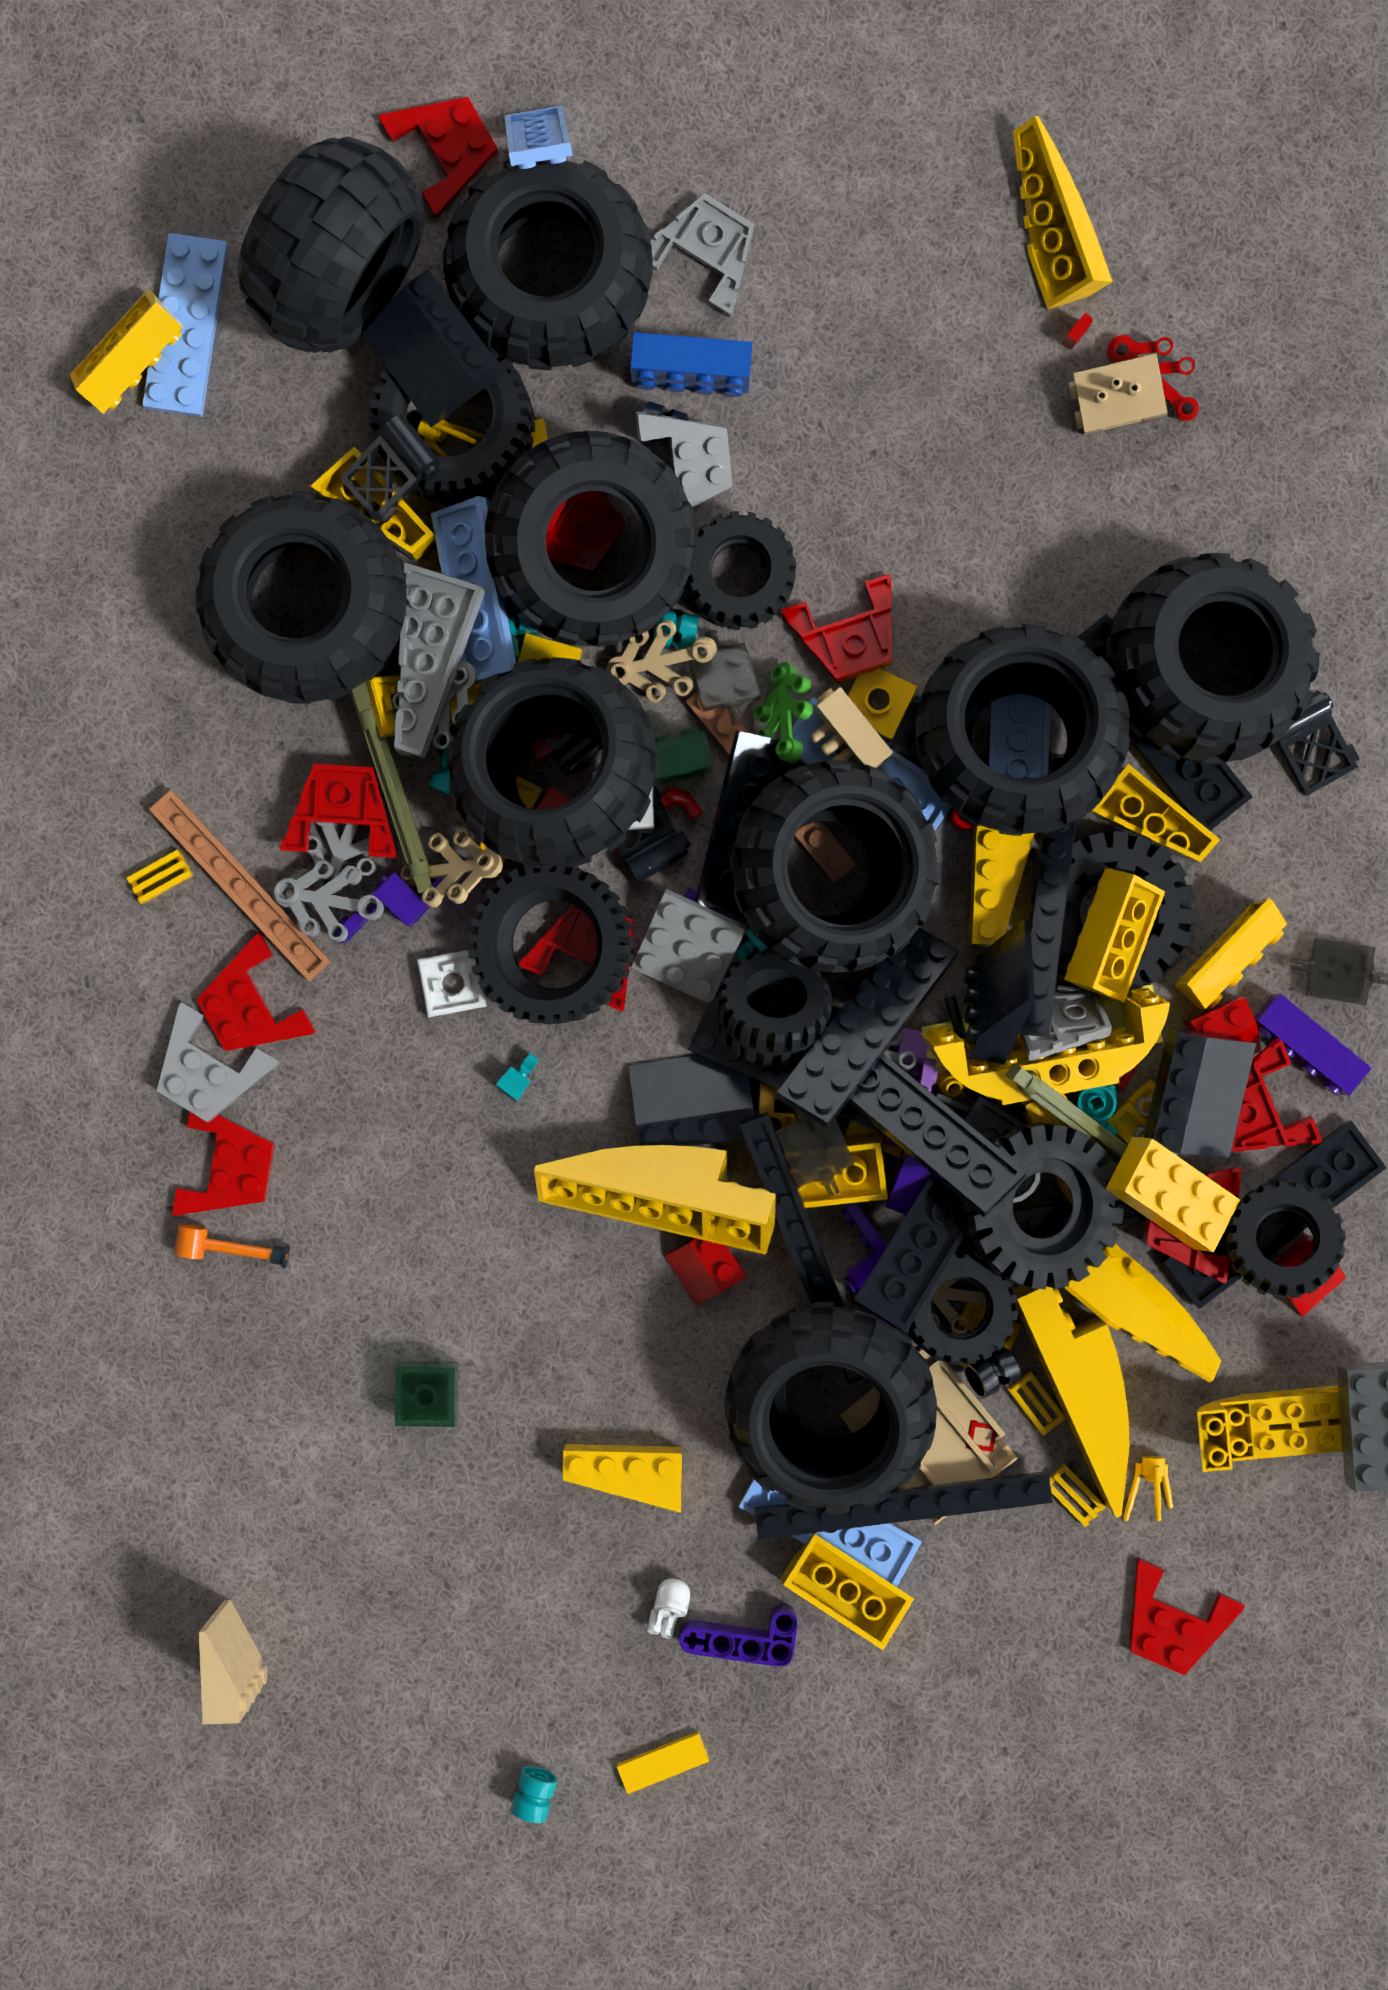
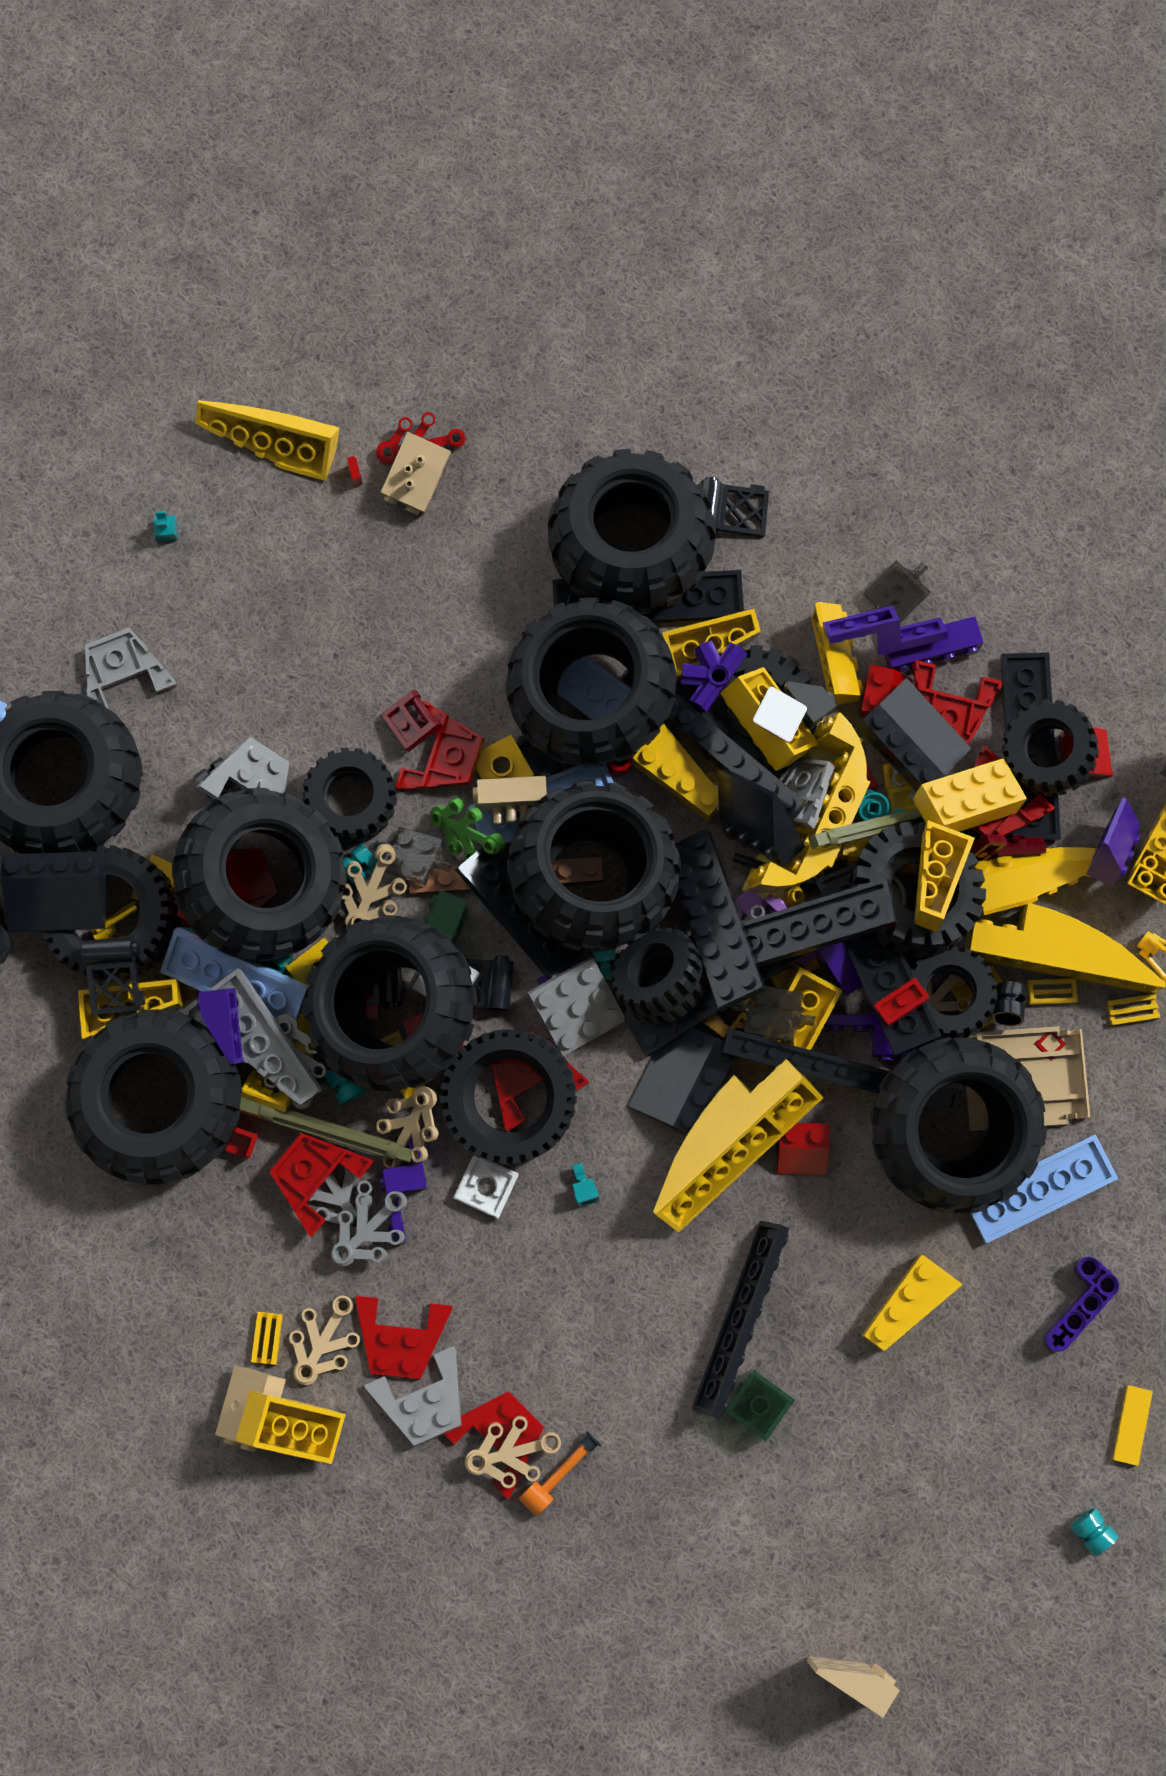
camera: 55 degrees left, 10 degrees down
nougat plate [149,790,332,982] -> none
blue brick [631,332,752,397] -> none
white piece [647,1578,690,1639] -> none
red arm [660,787,703,820] -> none
black plate [754,1471,1053,1540] -> none
yellow slope [779,1533,914,1650] -> none
none -> teal piece [153,511,178,542]
none -> dark purple slope [197,988,243,1064]
none -> tan piece [215,1365,286,1452]
none -> red panel [225,1127,258,1159]
none -> yellow brick [235,1390,346,1464]
none -> tan plant [289,1295,360,1385]
none -> dark red plate [381,690,442,752]
none -> tan plant [465,1416,561,1488]
none -> dark purple piece [681,641,747,713]
none -> black plate [692,1220,789,1420]
none -> white sticker [753,687,807,742]
none -> dark grey slope [783,681,837,728]
none -> dark purple bracket [823,606,948,655]
none -> red plate [874,978,930,1027]
none -> yellow wedge [914,820,974,933]
none -> dark red plate [969,833,1007,861]
none -> dark red plate [996,835,1046,856]
none -> dark purple slope [1086,797,1141,887]

